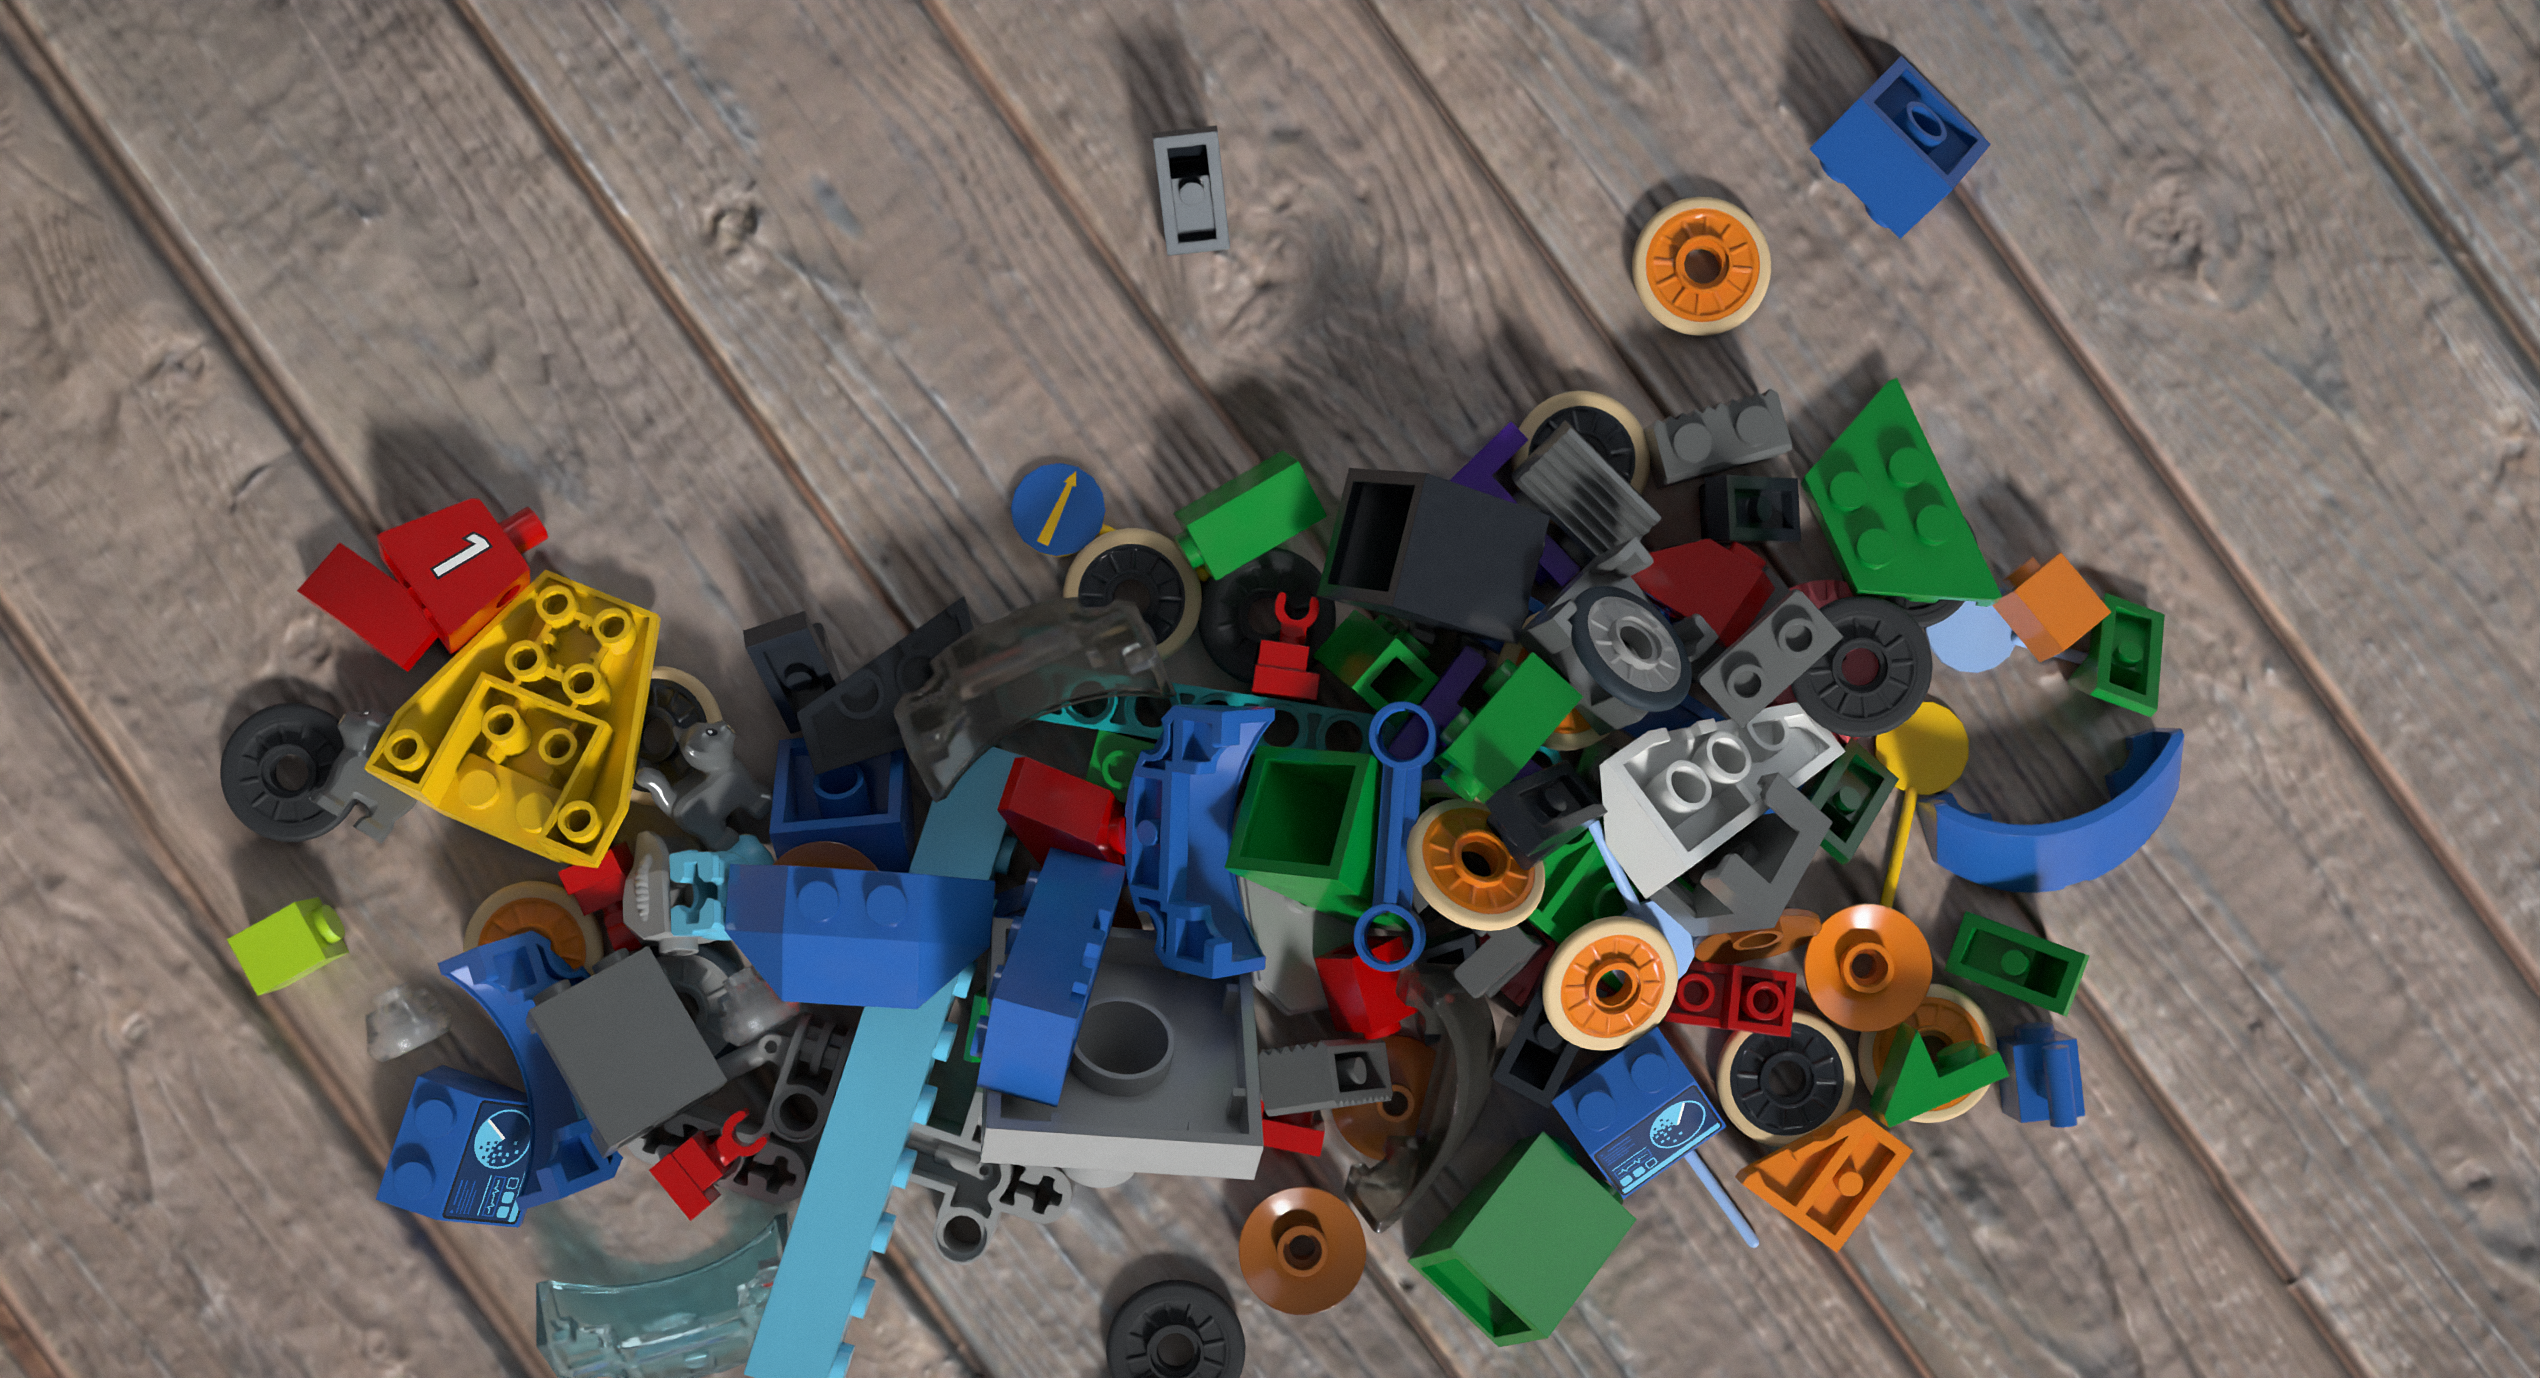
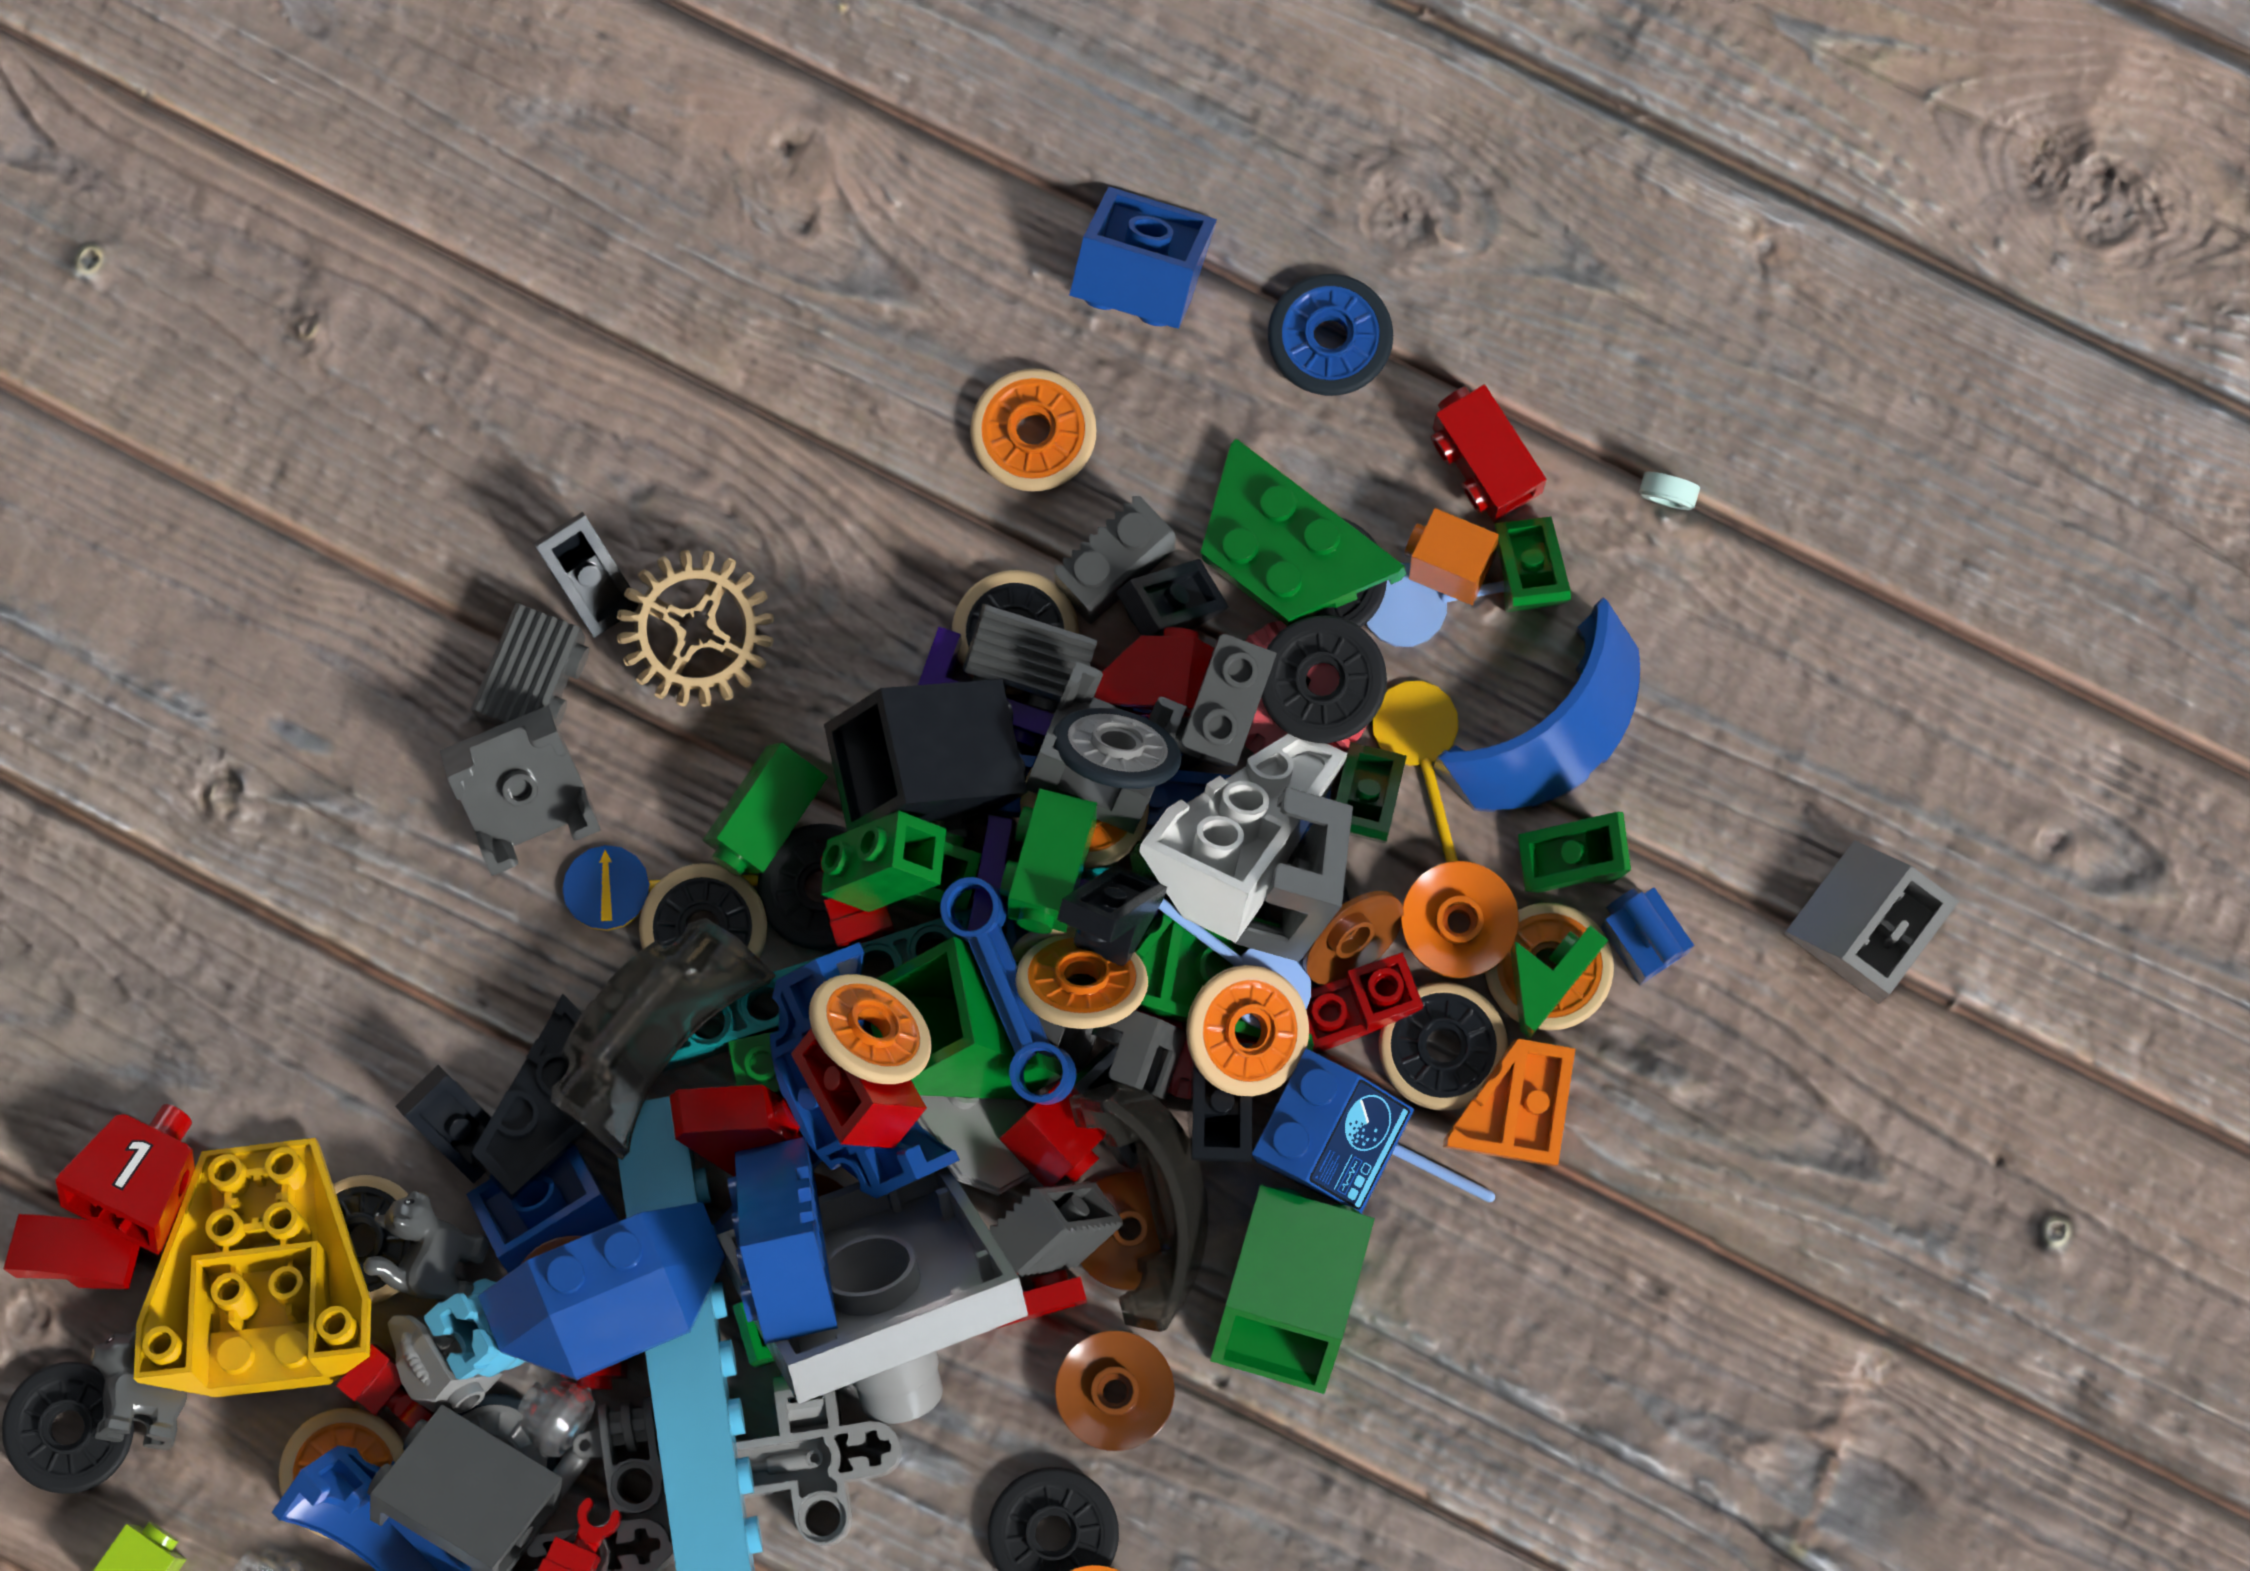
camera: 25 degrees left, 10 degrees down
none -> dark grey panel [440,705,601,876]
none -> dark grey brick [471,603,590,727]
none -> tan gear [616,550,774,707]
none -> red slope [791,1028,927,1148]
none -> wheel [809,974,931,1084]
none -> green brick [821,810,946,912]
none -> wheel [1268,274,1393,396]
none -> red brick [1430,384,1547,522]
none -> light aqua tile [1639,471,1700,510]
none -> light grey slope [1784,840,1959,1004]

